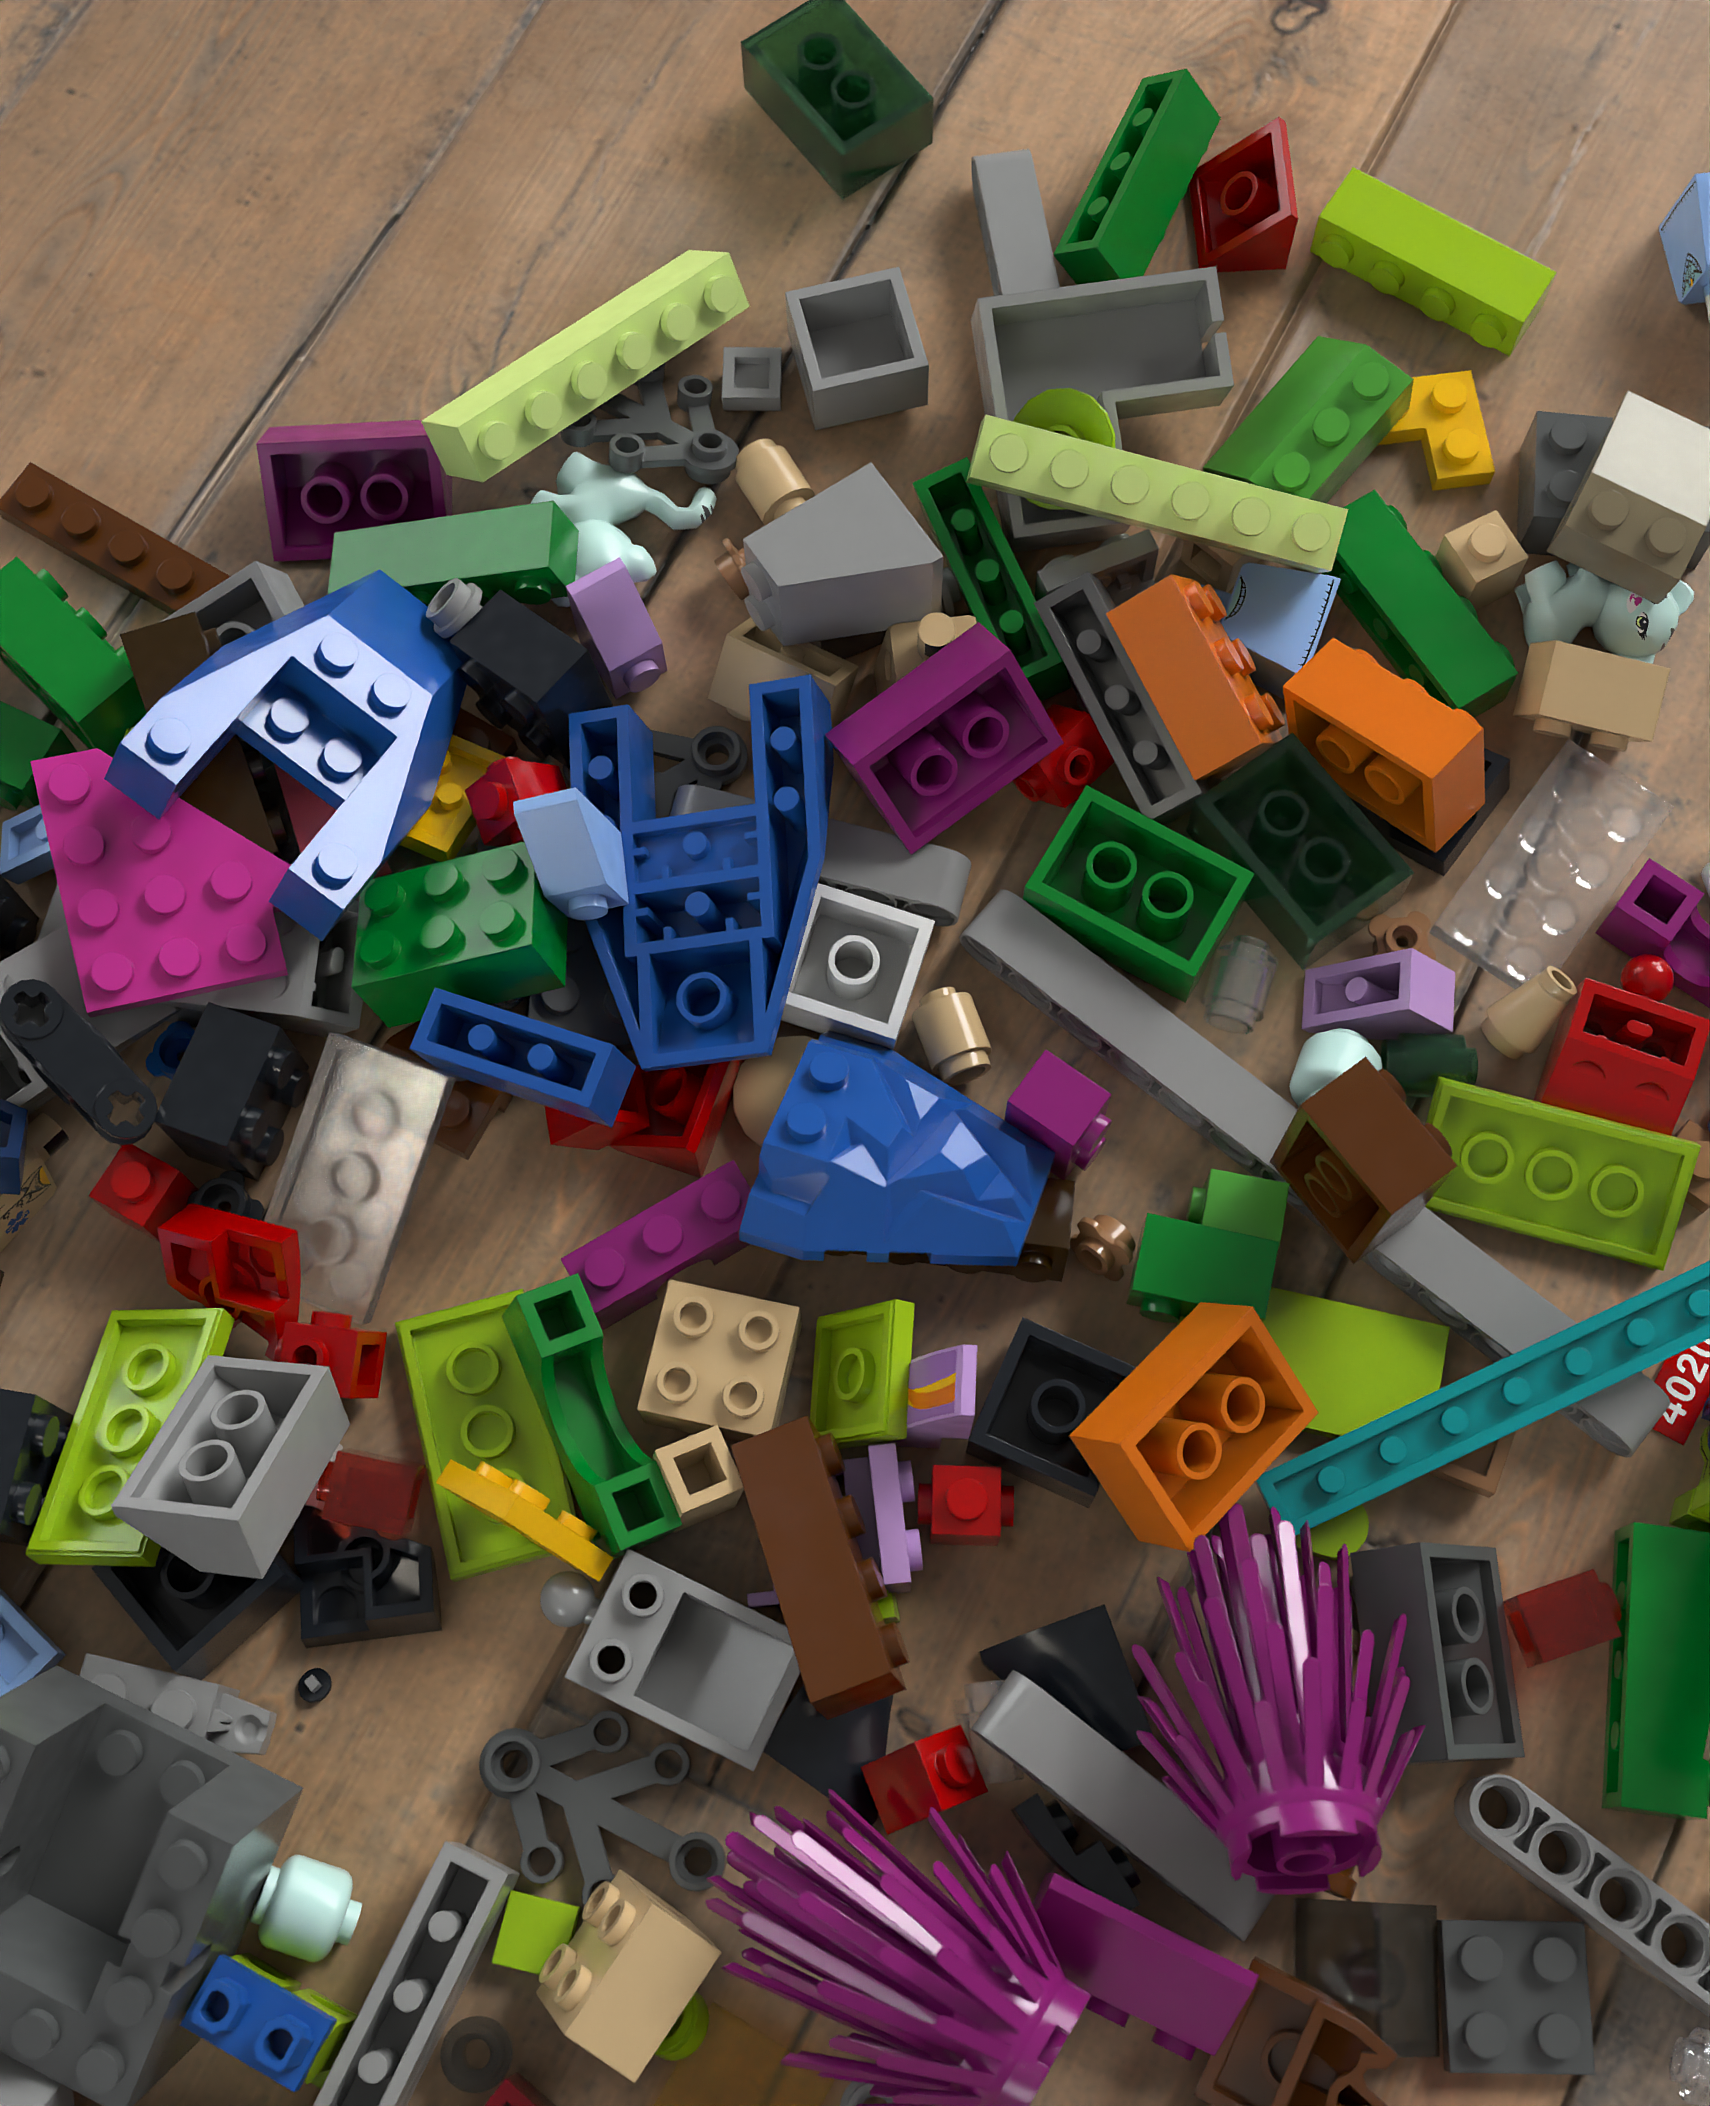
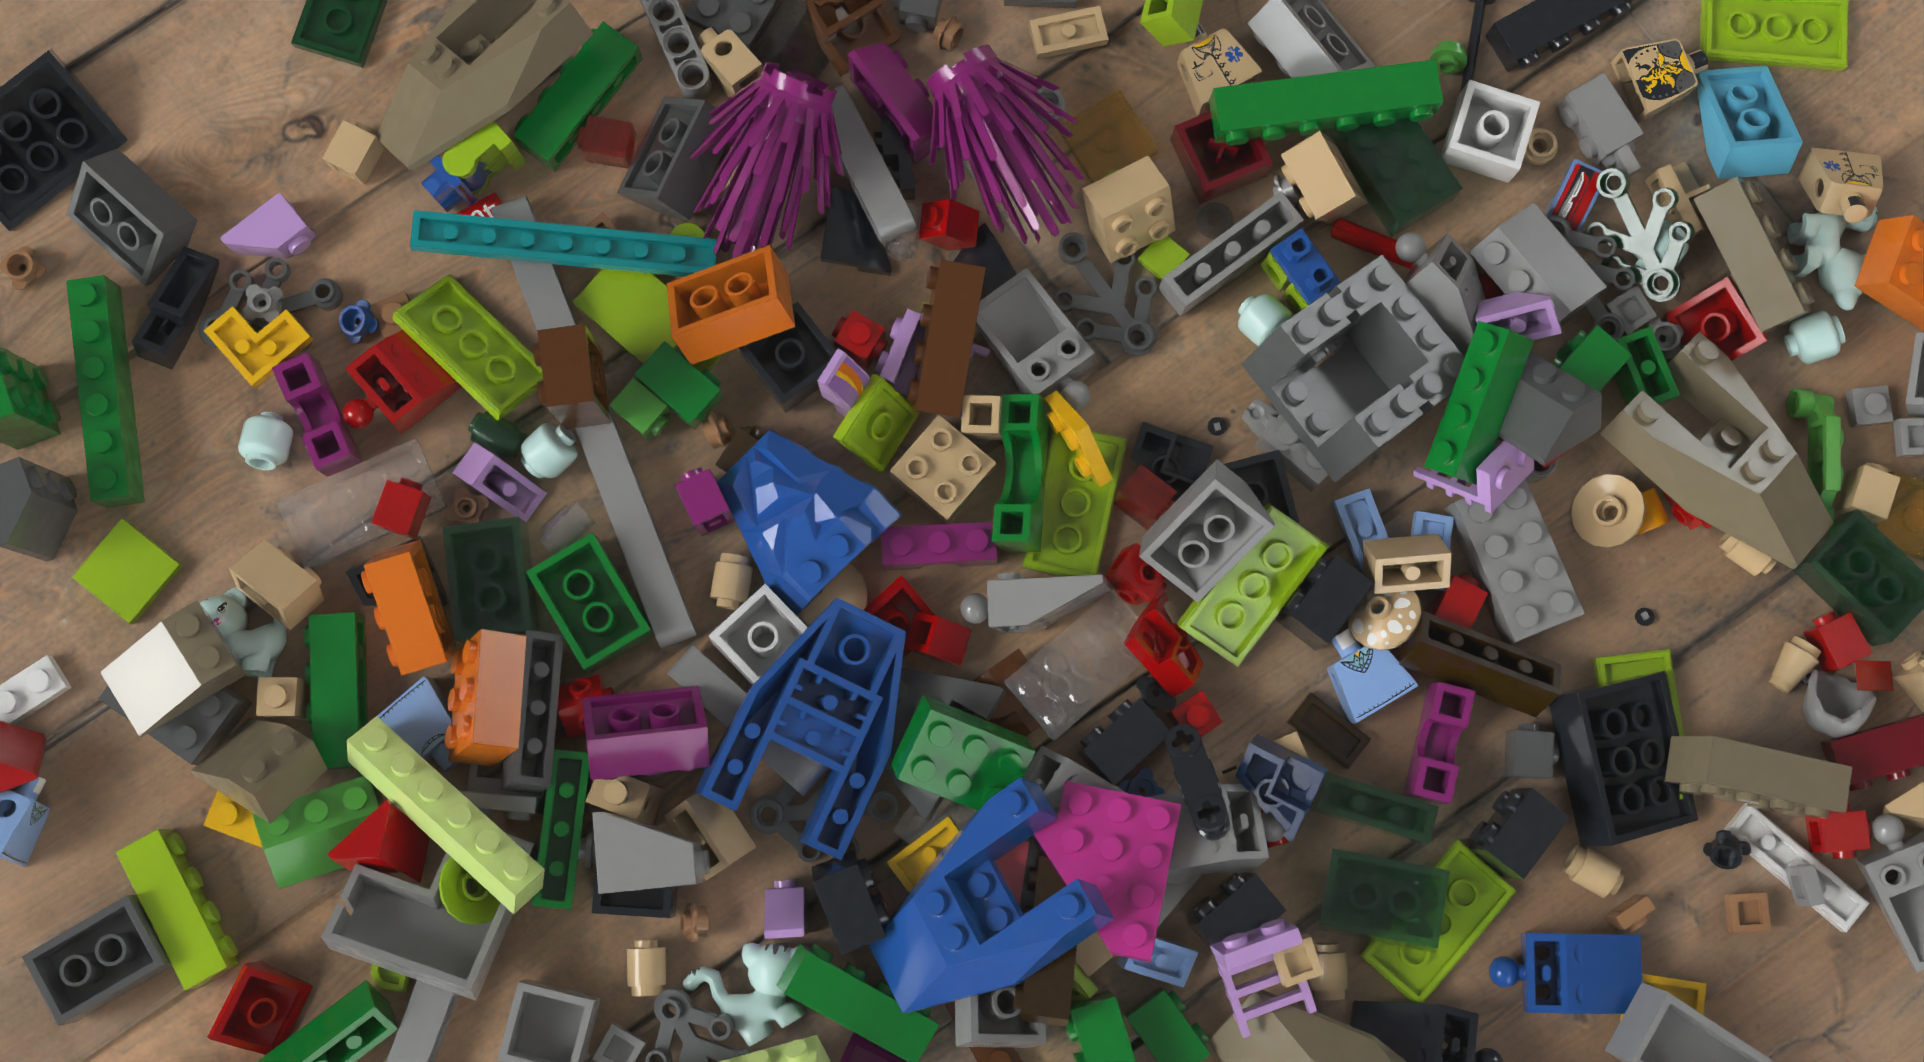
camera: 160 degrees left, 10 degrees up
blue brick [409,988,636,1128] -> none
light grey plate [426,578,482,638] -> none
red brick [465,757,567,847] -> none
light blue slope [513,787,629,920] -> none
tan cone [1481,966,1577,1059] -> none
none -> dark grey brick [22,895,172,1026]
none -> dark tan slope [191,718,328,824]
none -> red slope [328,800,430,884]
none -> red brick [371,477,432,540]
none -> tan torso [698,27,763,98]
none -> light grey slope [960,573,1111,634]

